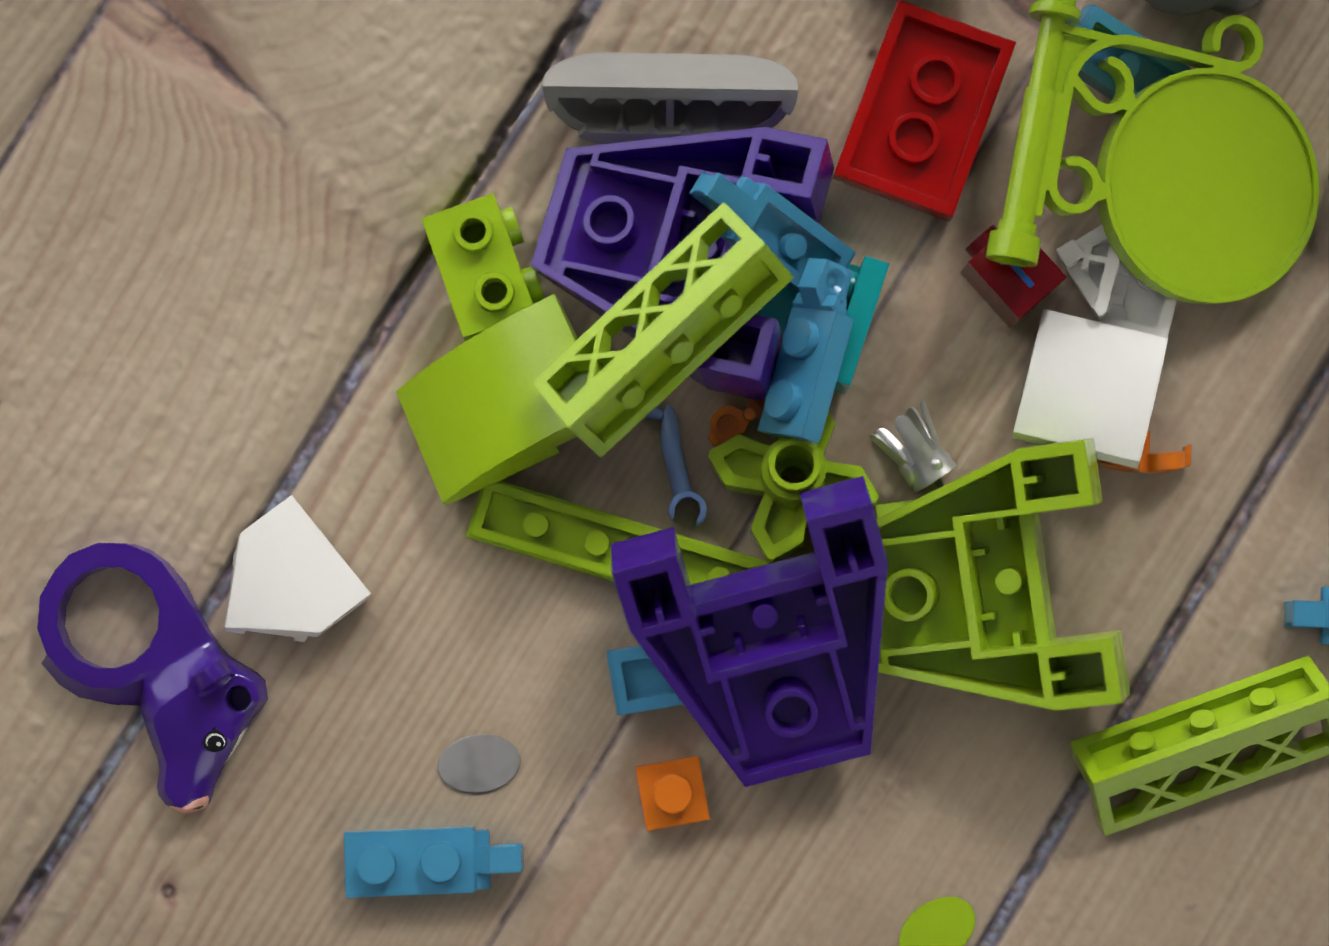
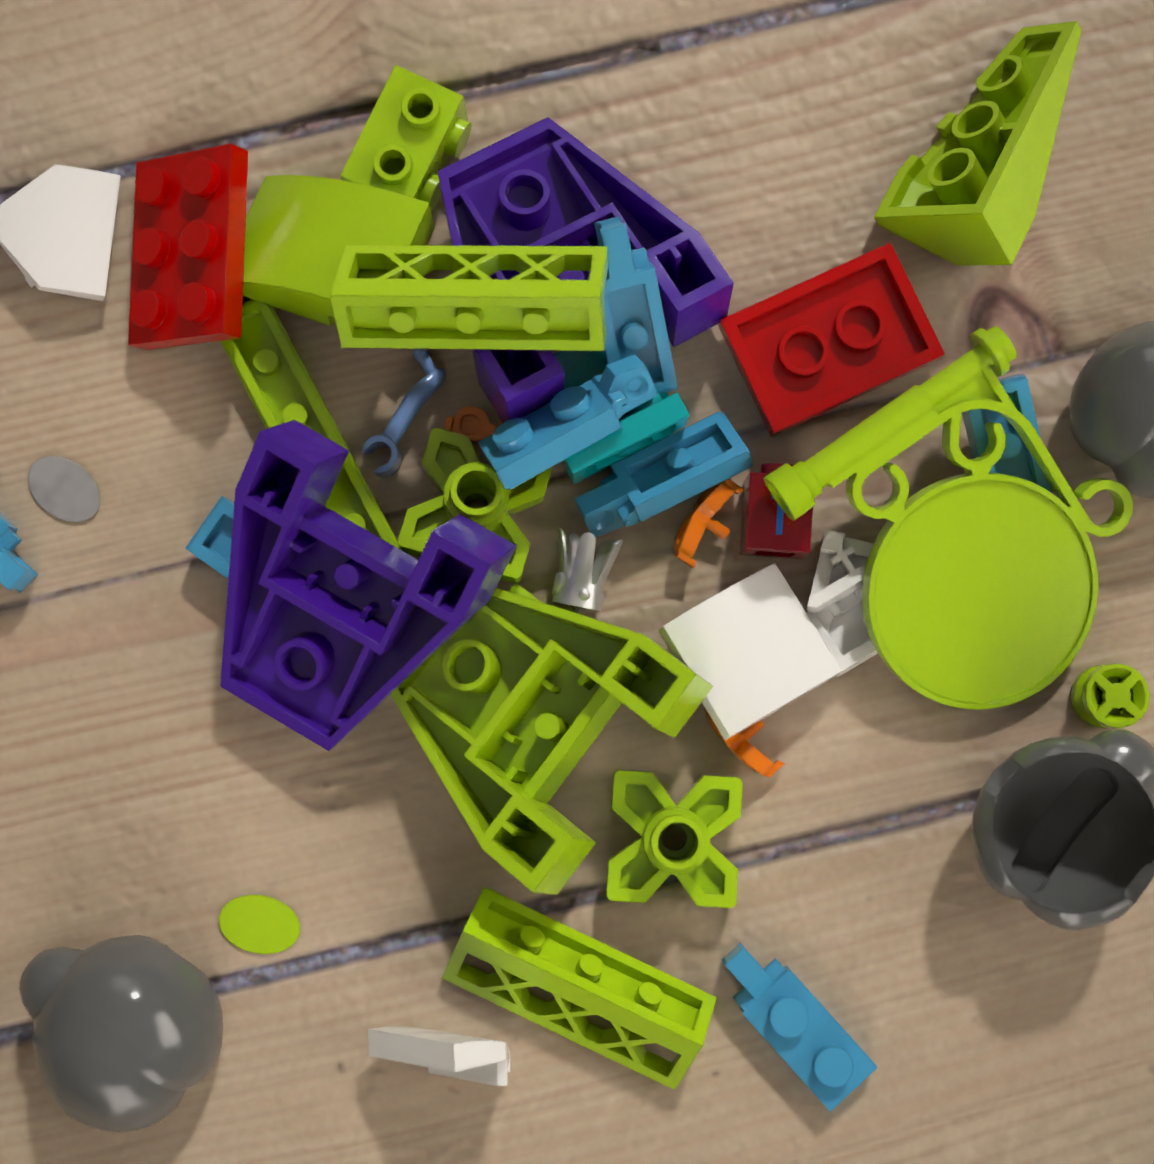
camera: 45 degrees right, 0 degrees up
light grey brick [542,53,798,144] -> none
orange plate [635,755,710,831] -> none
none -> red plate [128,143,248,350]
none -> white slope [368,1026,511,1086]
none -> dark azure hinge [575,411,754,537]
none -> lime plant [606,770,743,908]
none -> orange piece [674,479,745,568]

